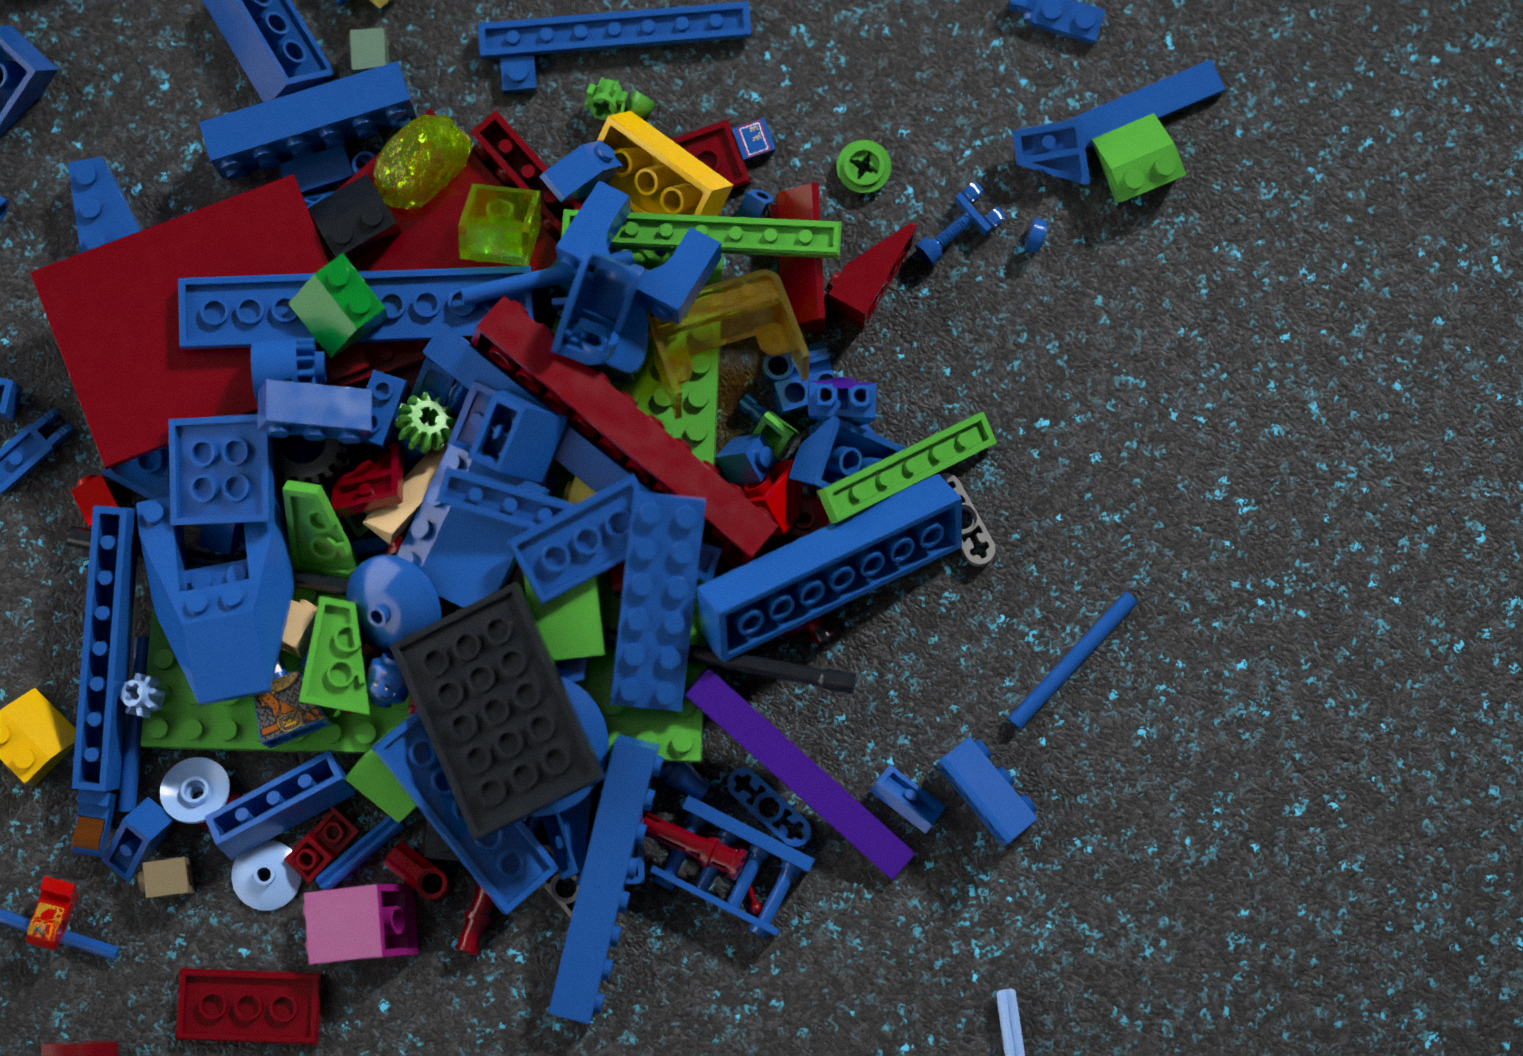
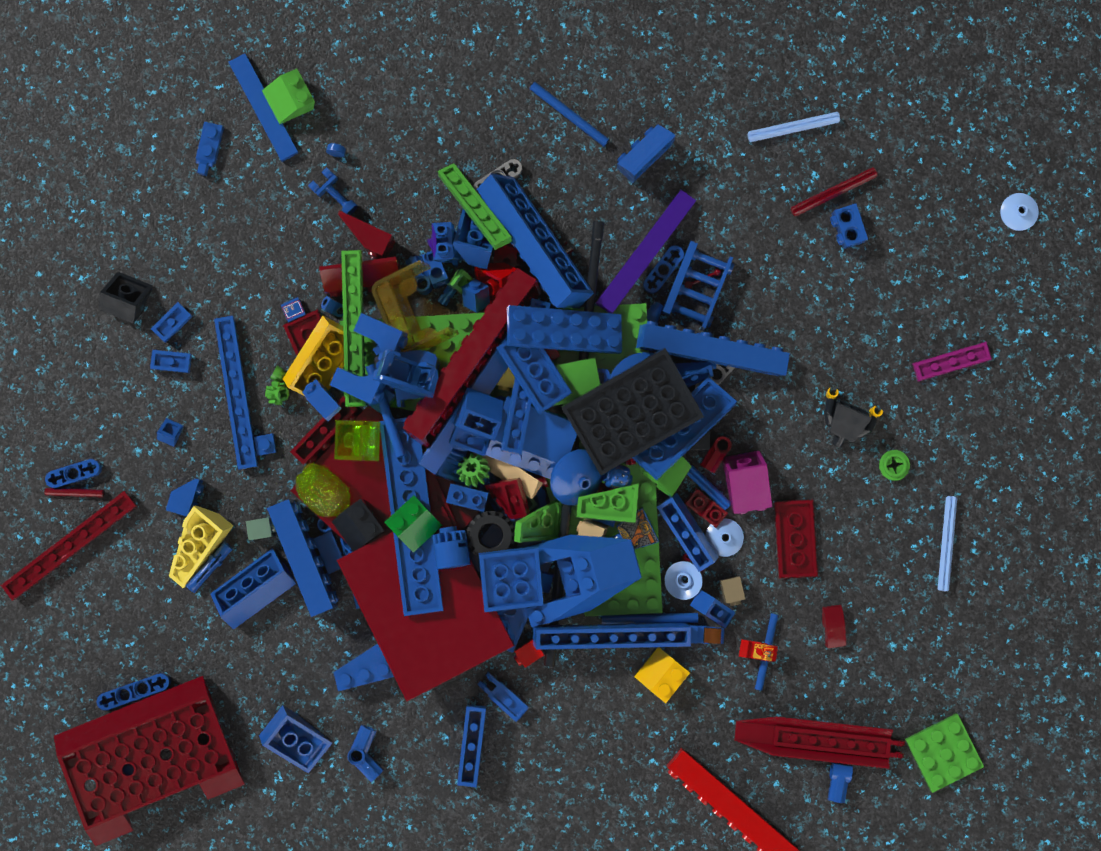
camera: 100 degrees left, 5 degrees up
light blue gear [120,673,166,718] -> none
blue brick [257,379,372,444] -> none
dark red pin [455,883,494,956] -> none
dark red pin [642,813,747,880] -> none
bright green gear [837,140,891,195] -> none
blue plate [870,765,946,834] -> none
blue wing [1011,118,1091,185] -> none

